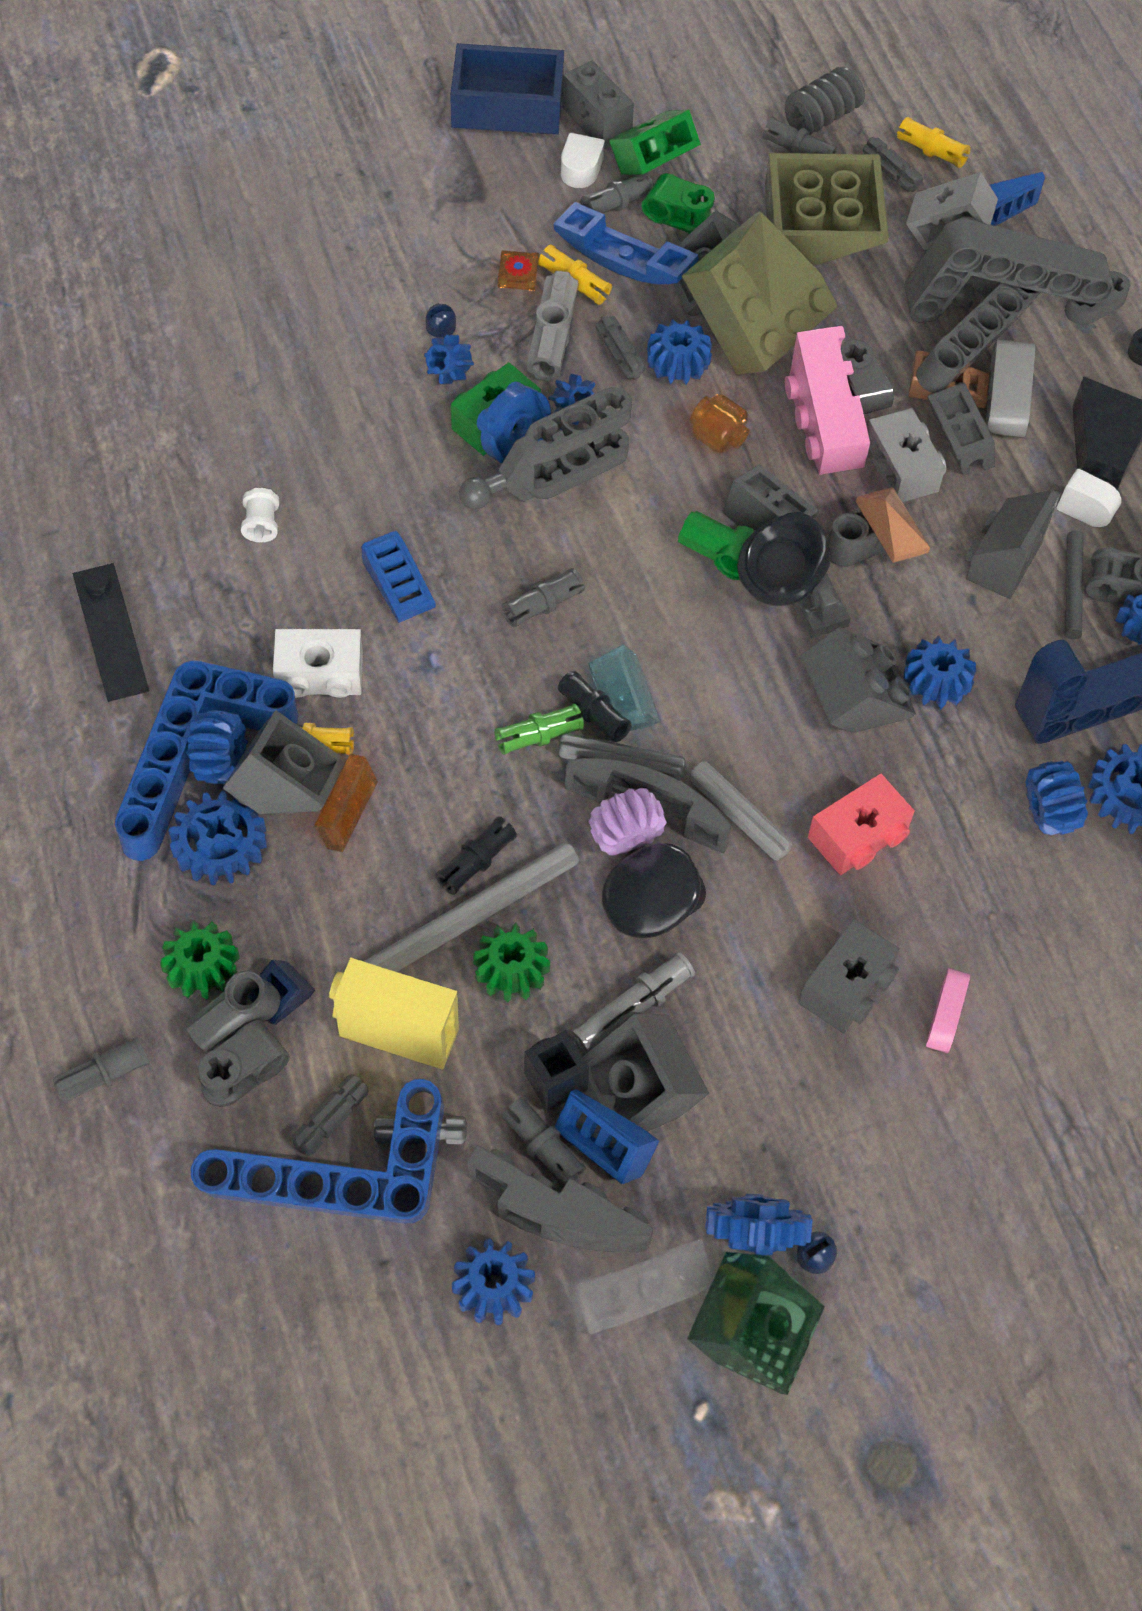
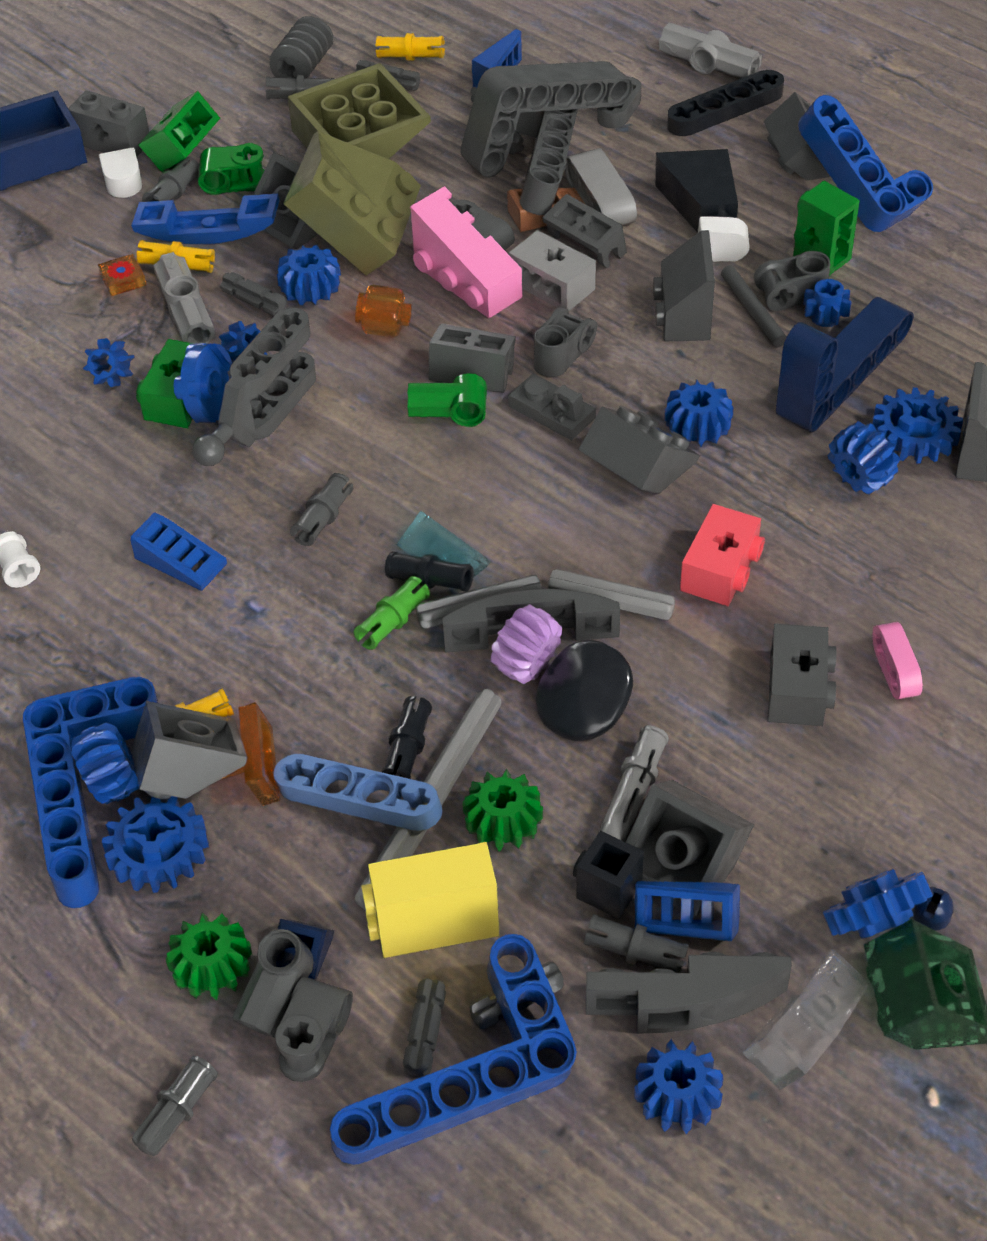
camera: 25 degrees left, 10 degrees down
white brick [273,629,363,698] -> none
dark blue hinge [426,303,456,338] -> none
black piece [737,512,831,606] -> none
nougat slope [856,487,930,563] -> none
light grey brick [906,172,998,250] -> none
none -> medium blue beam [273,754,443,831]

